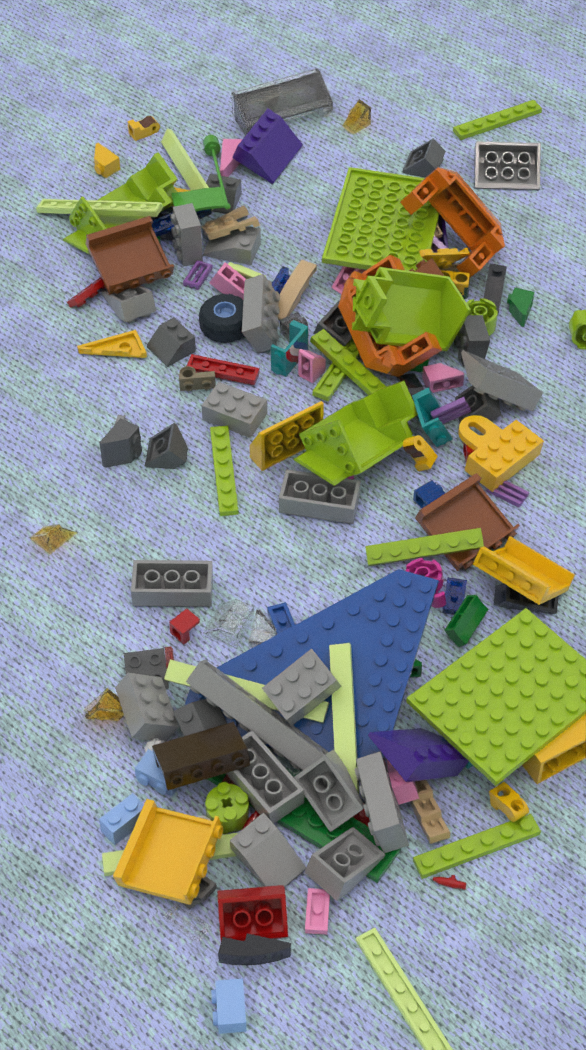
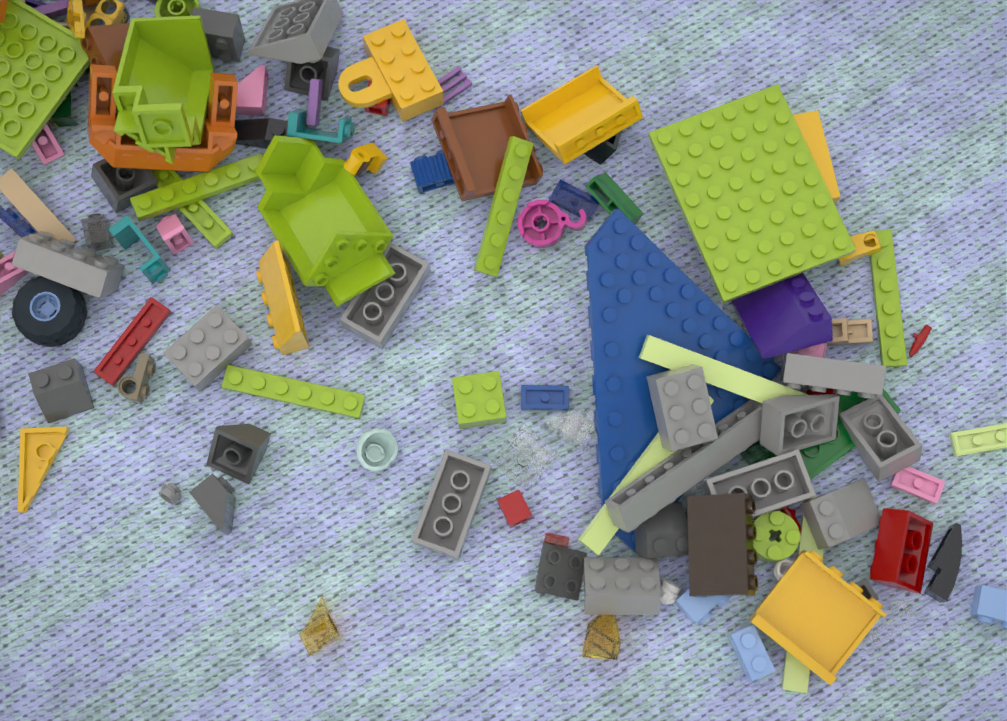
camera: 70 degrees left, 25 degrees up
none -> light aqua hair [356,428,399,472]
none -> lime brick [452,371,506,429]

